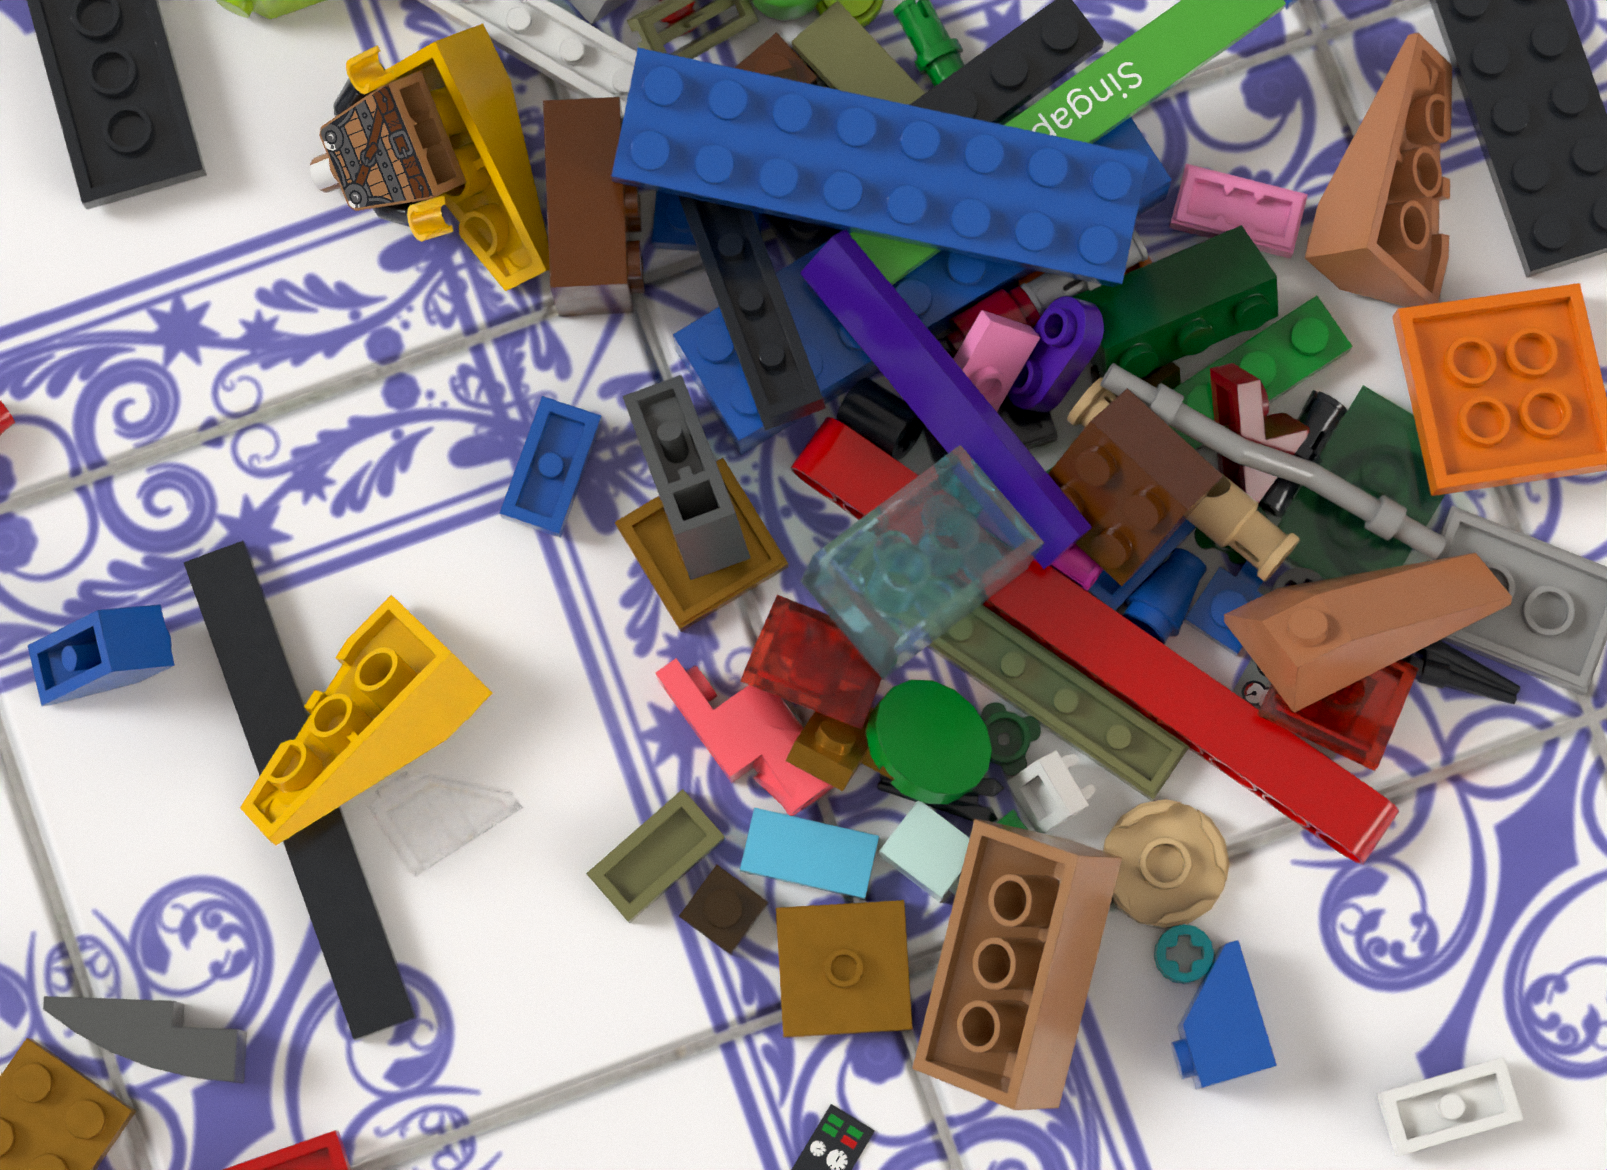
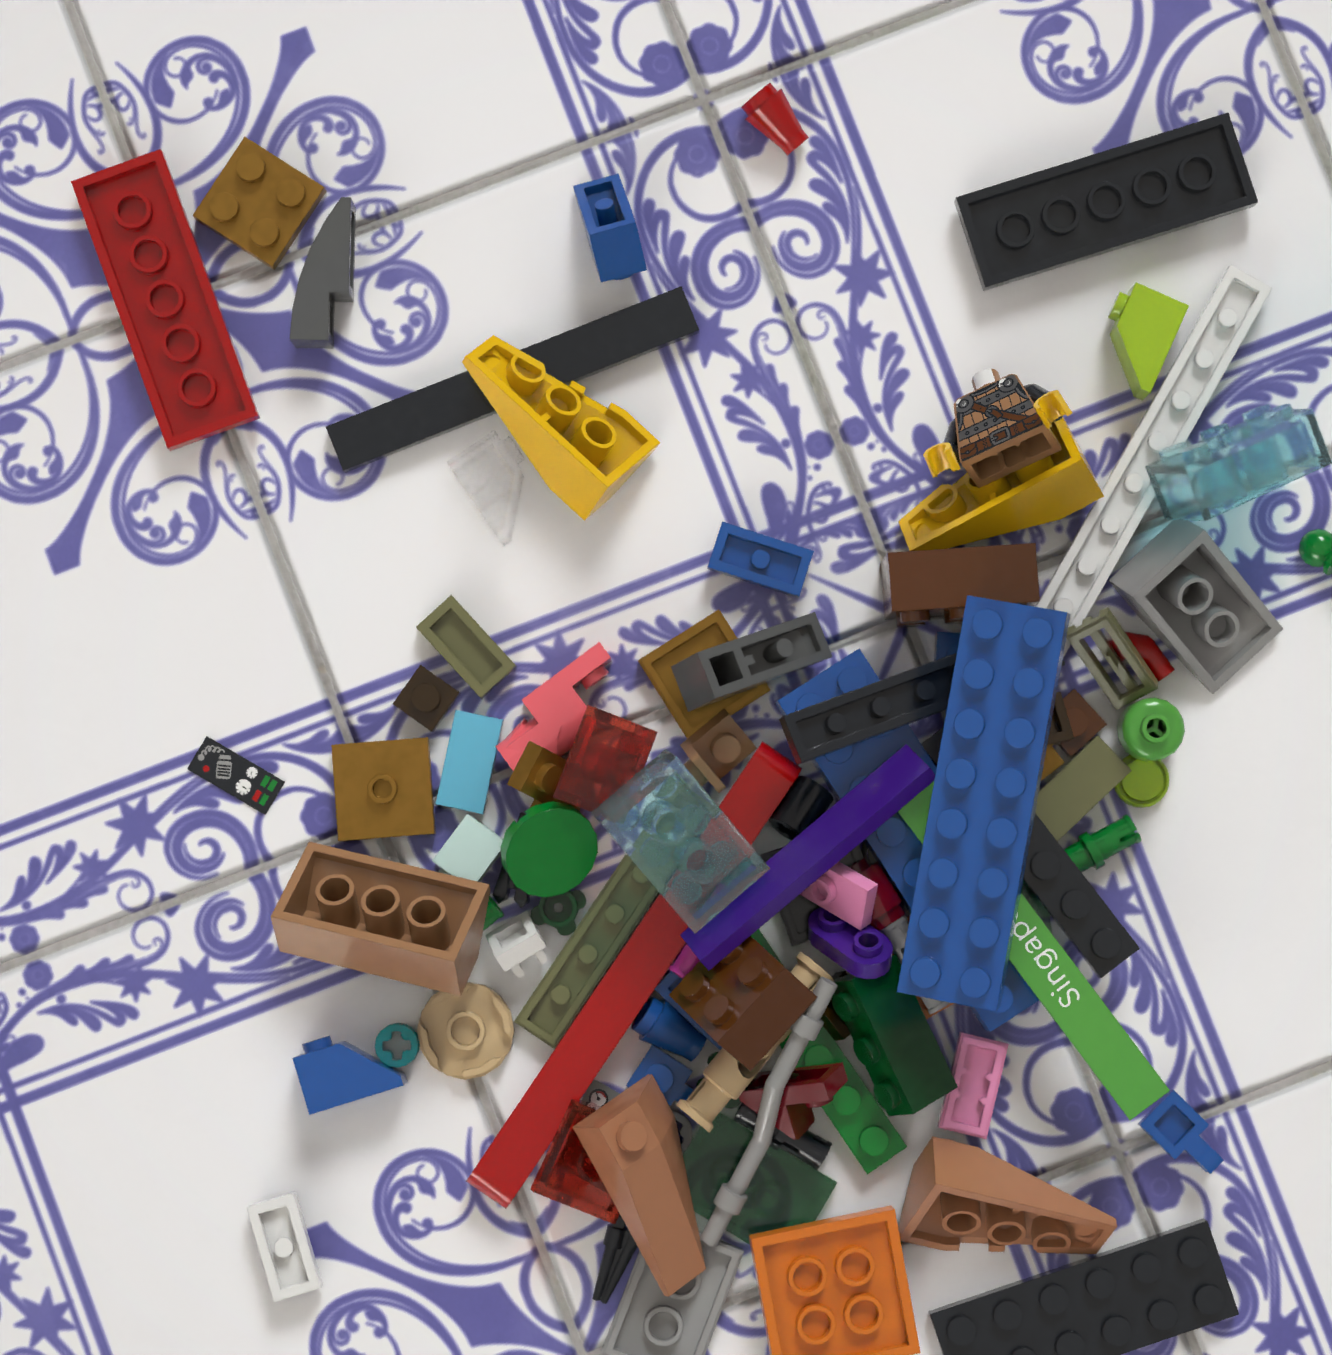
camera: 85 degrees right, 5 degrees up
none -> medium nougat bracket [680,709,757,793]

